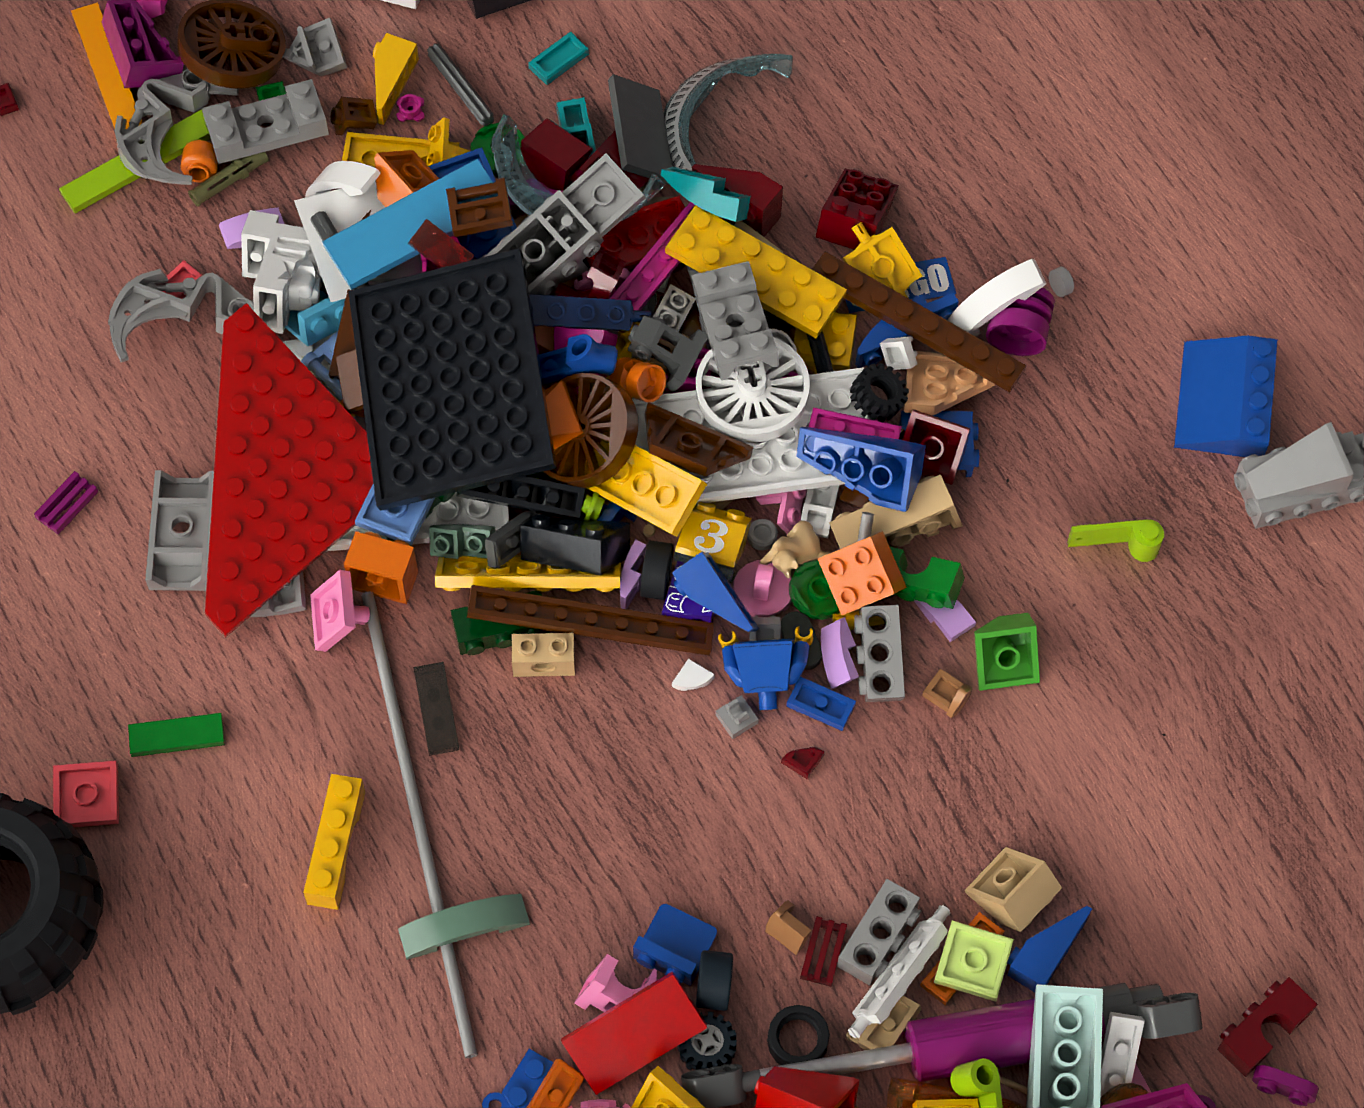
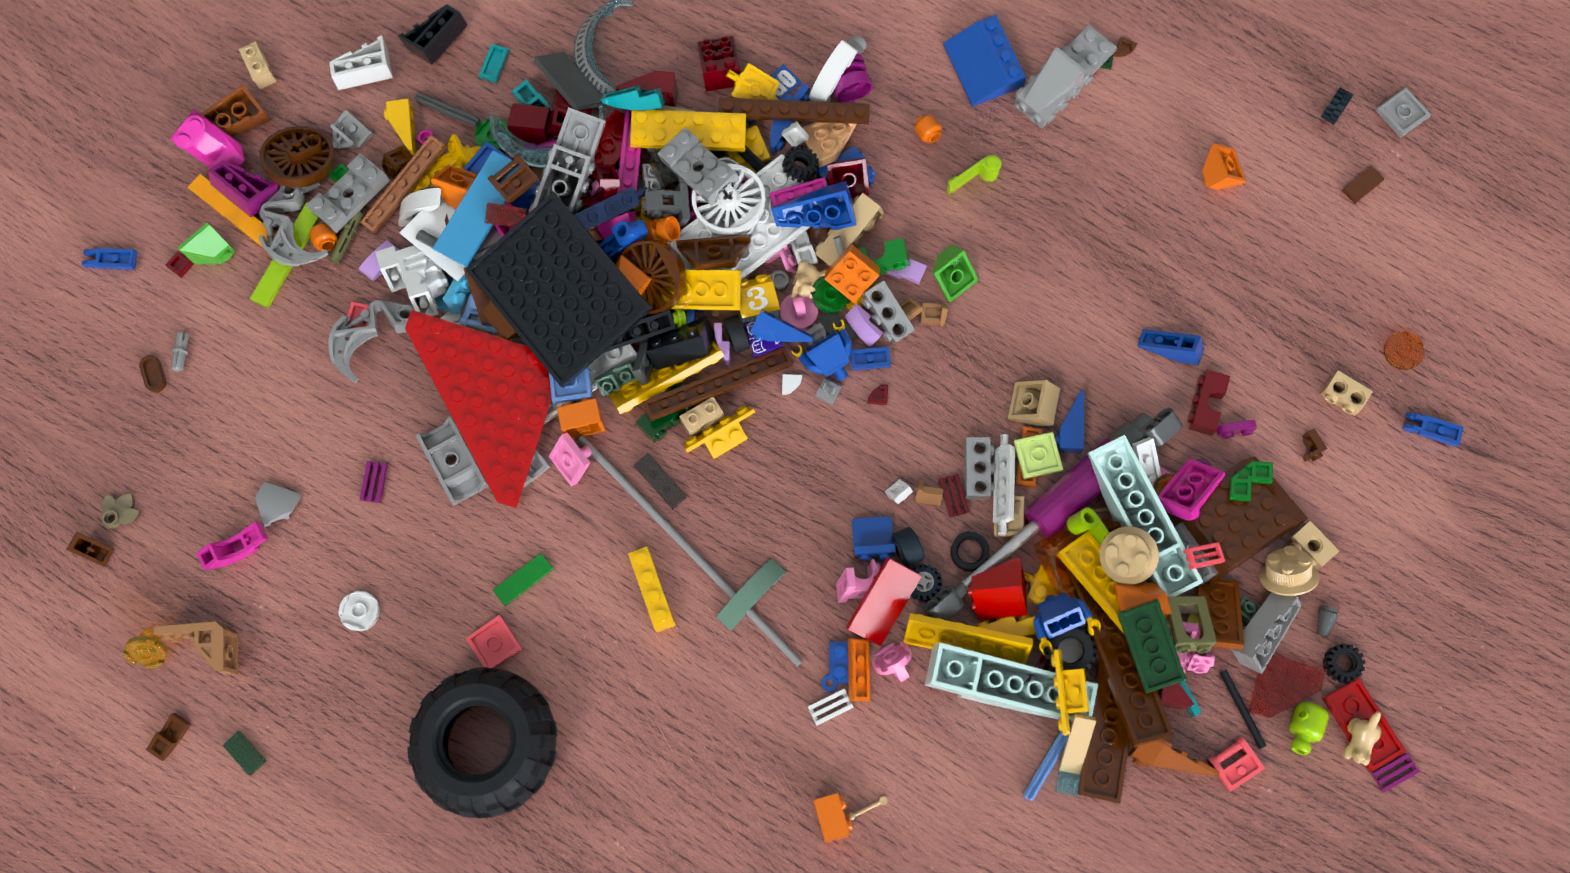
camera: 25 degrees left, 10 degrees up
none -> slope [177,222,235,264]
none -> nougat tile [360,135,447,234]
none -> clear smoke hinge [648,150,679,189]
none -> yellow bracket [682,406,755,459]
none -> white plate [885,479,913,504]
none -> medium nougat tile [900,297,923,321]
none -> orange head [914,115,942,143]
none -> blue slope [1138,329,1204,365]

